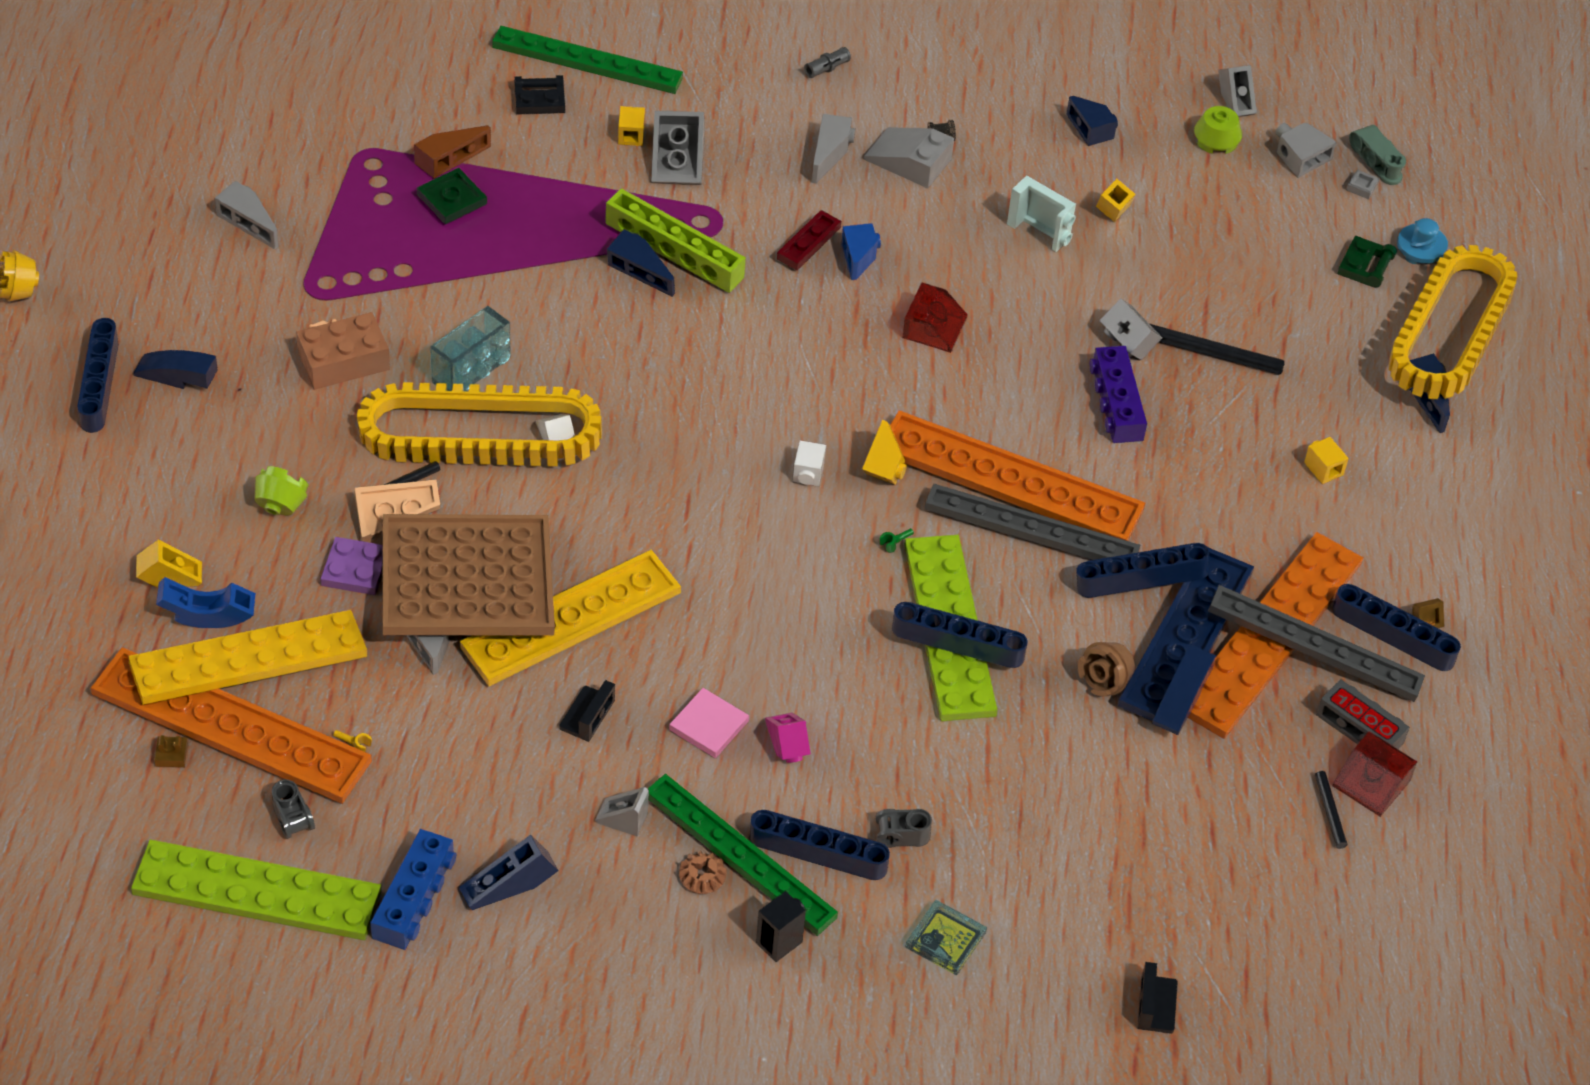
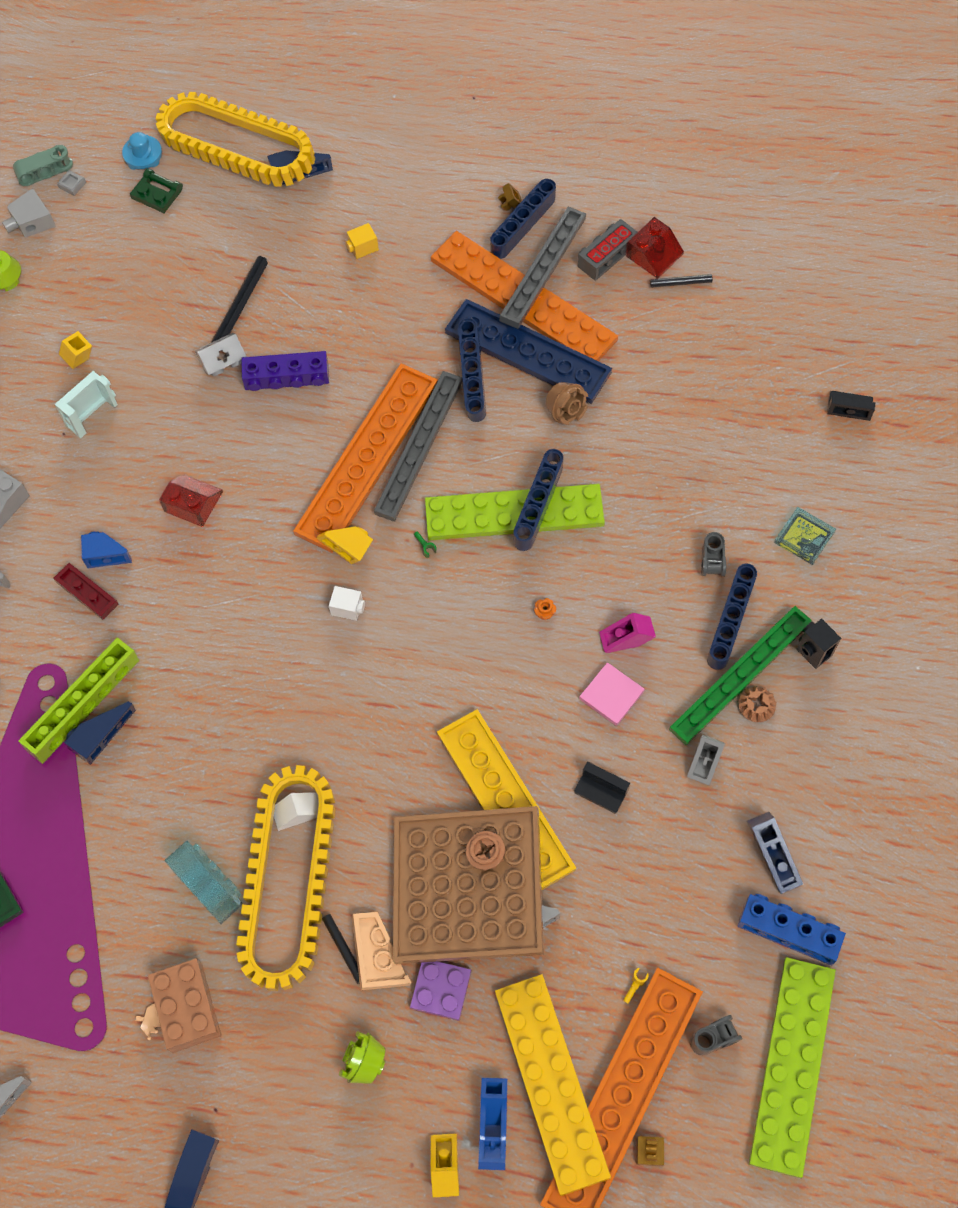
camera: 80 degrees left, 15 degrees up
dark blue slope [1152,644,1216,735] -> none
none -> nougat gear [466,831,506,871]
none -> orange plate [534,598,556,620]

